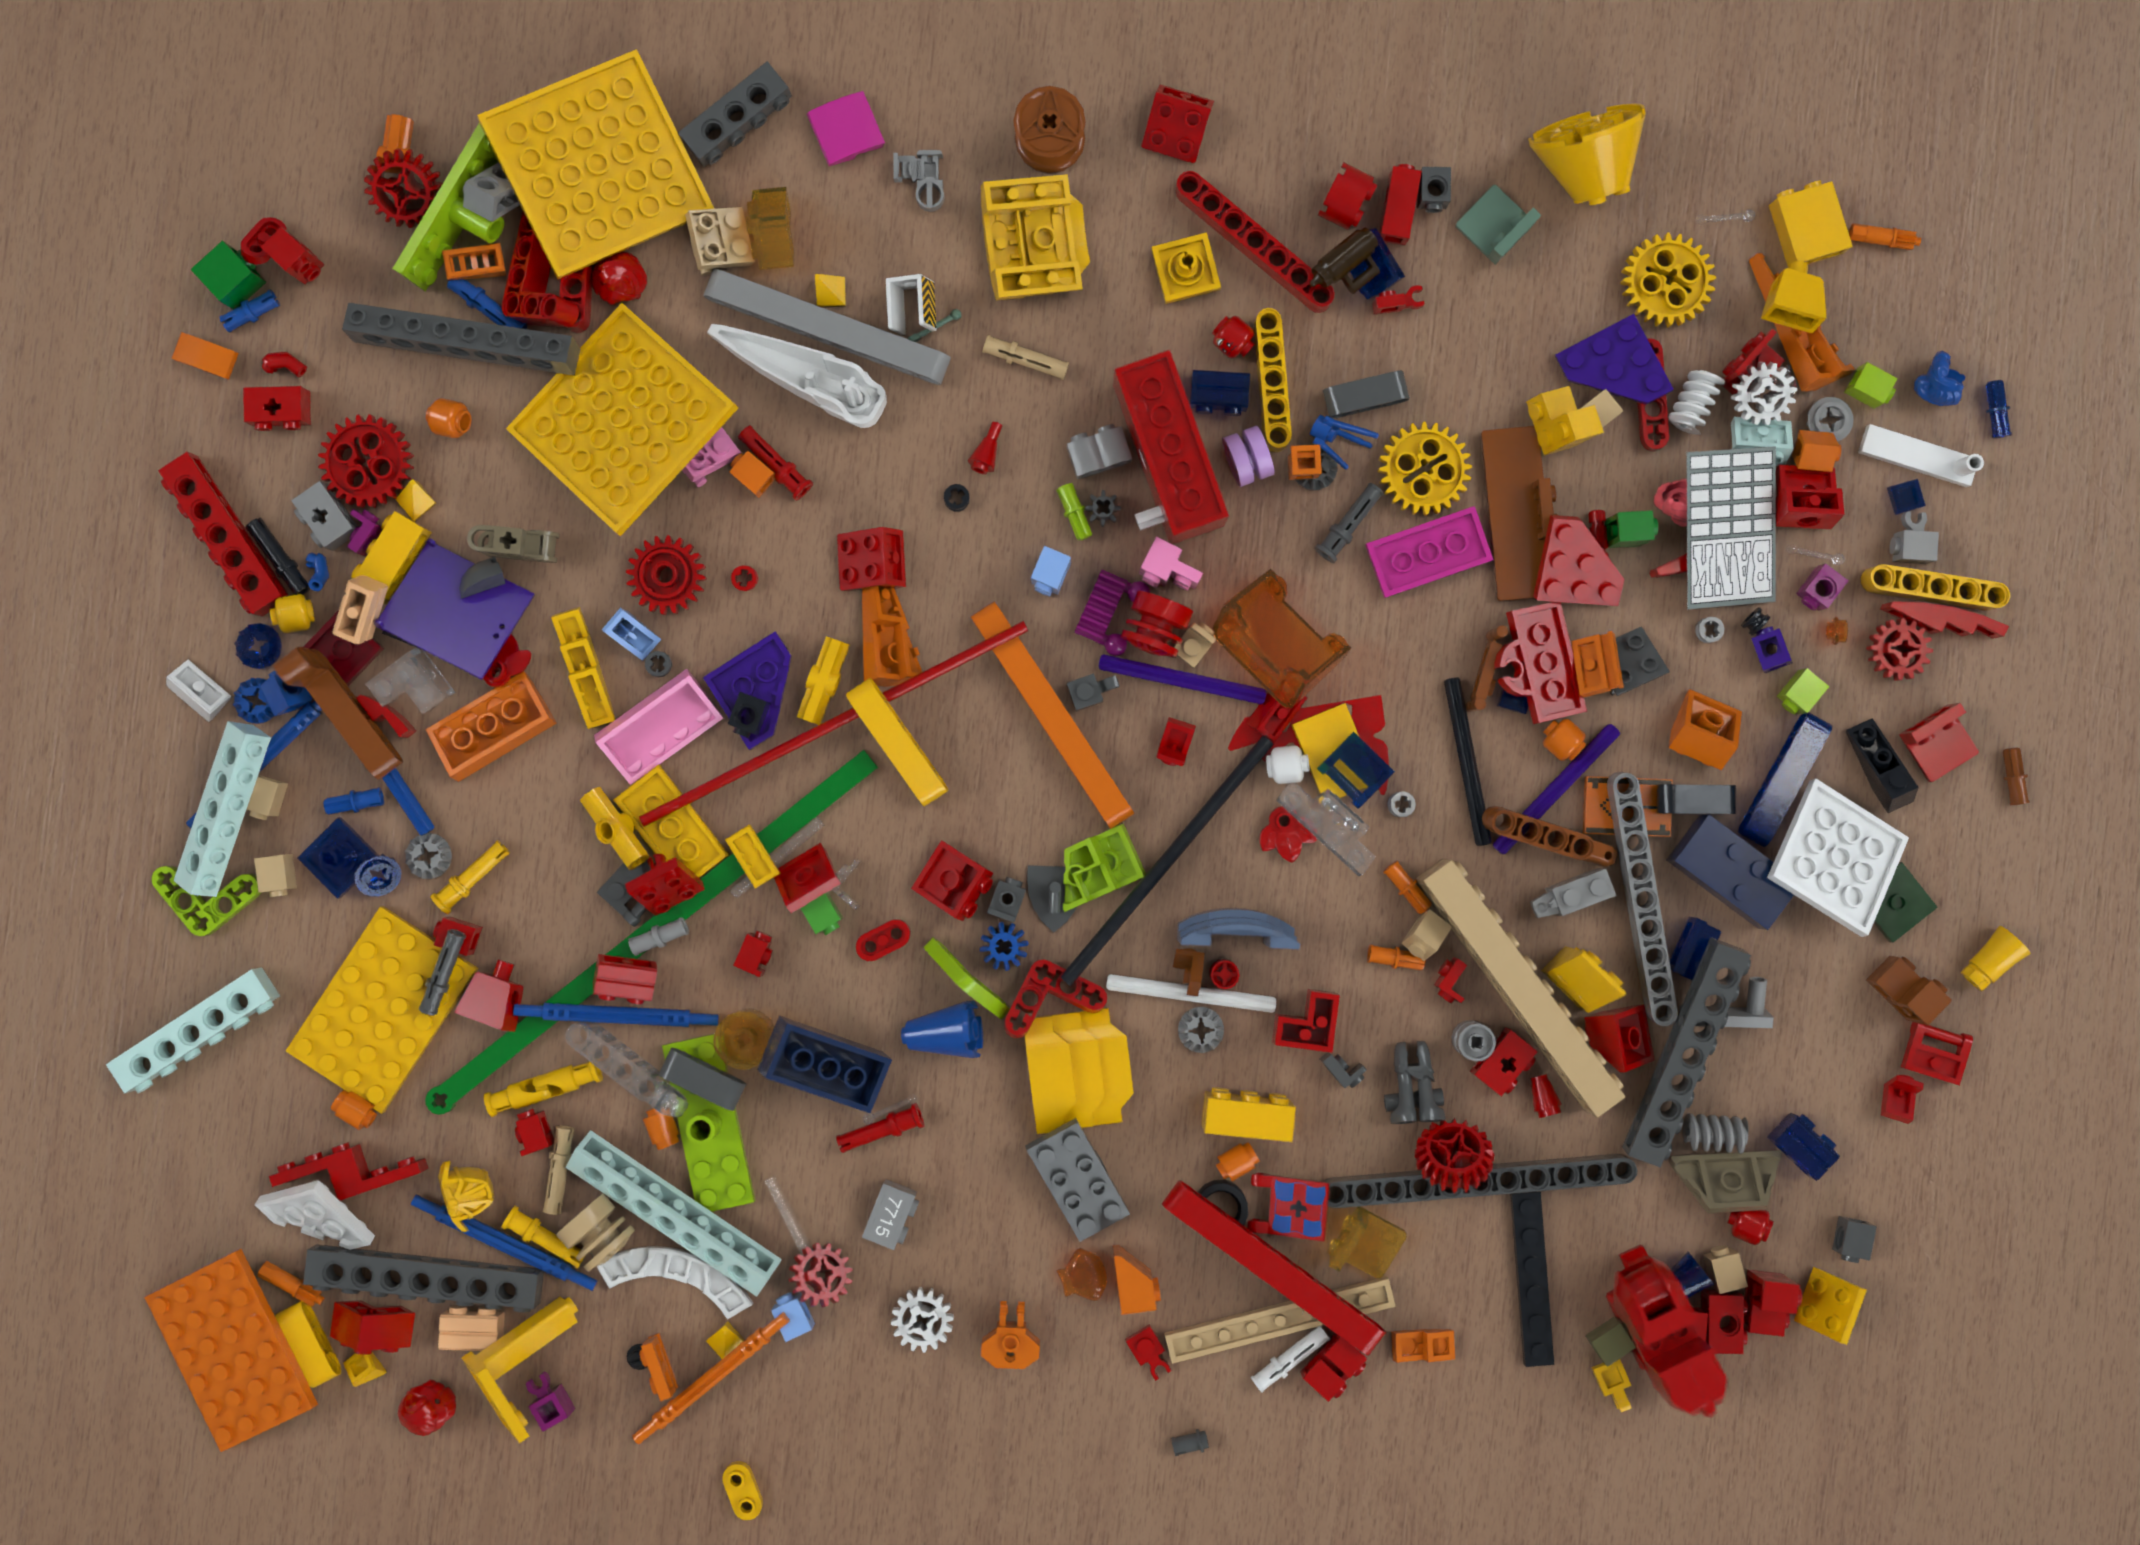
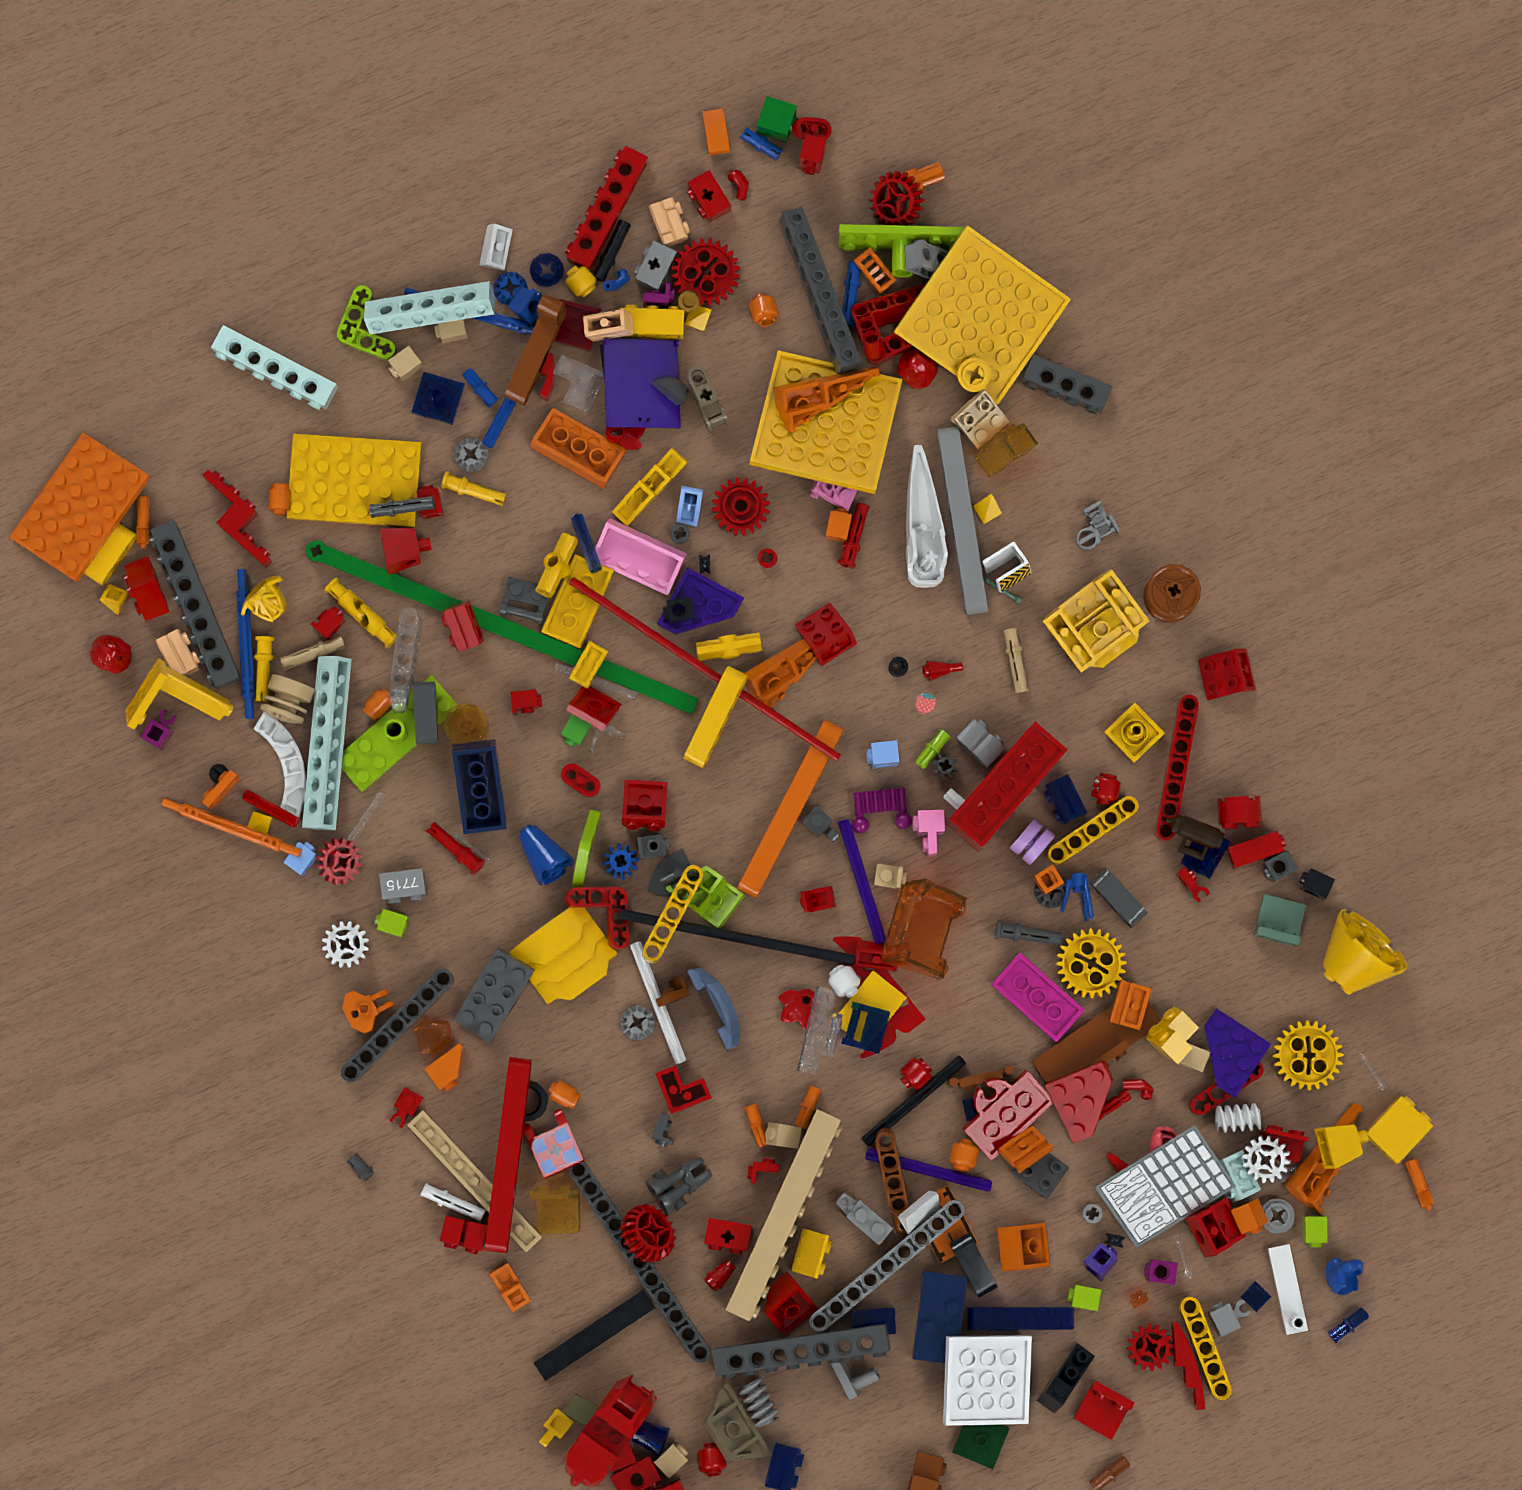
camera: 55 degrees right, 5 degrees down
white plate [255,1180,375,1250] -> none
clear blue gear [354,853,402,897] -> none
blue axle [513,1003,719,1027] -> none
red plate [625,854,705,916] -> none
light grey pin [628,917,689,956] -> none
yellow plate [722,1461,763,1520] -> none
dark pink slope [807,91,885,166] -> none
red wheel [1120,590,1193,658] -> none
yellow brick [1201,1087,1296,1142] -> none
red wheel [1209,959,1240,989] -> none
light grey bush [1387,791,1416,817] -> none
light grey wheel [1451,1020,1496,1061] -> none
green brick [1604,510,1658,548] -> none
none -> red axle [242,790,300,828]
none -> dark grey beam [341,969,454,1083]
none -> lime brick [375,909,409,938]
none -> clear blue axle [571,513,602,573]
none -> yellow beam [642,865,703,963]
none -> light nougat brick [649,197,690,248]
none -> pearl gold tile [678,290,700,312]
none -> black bush [699,554,711,574]
none -> orange wedge [774,367,879,432]
none -> white slope [898,1191,940,1234]
none -> red head [900,1058,932,1090]
none -> clear tile [915,692,937,715]
none -> yellow gear [957,357,991,392]
none -> orange plate [1108,980,1152,1030]
none -> red arm [1123,1079,1154,1100]
none -> black brick [1299,868,1335,900]

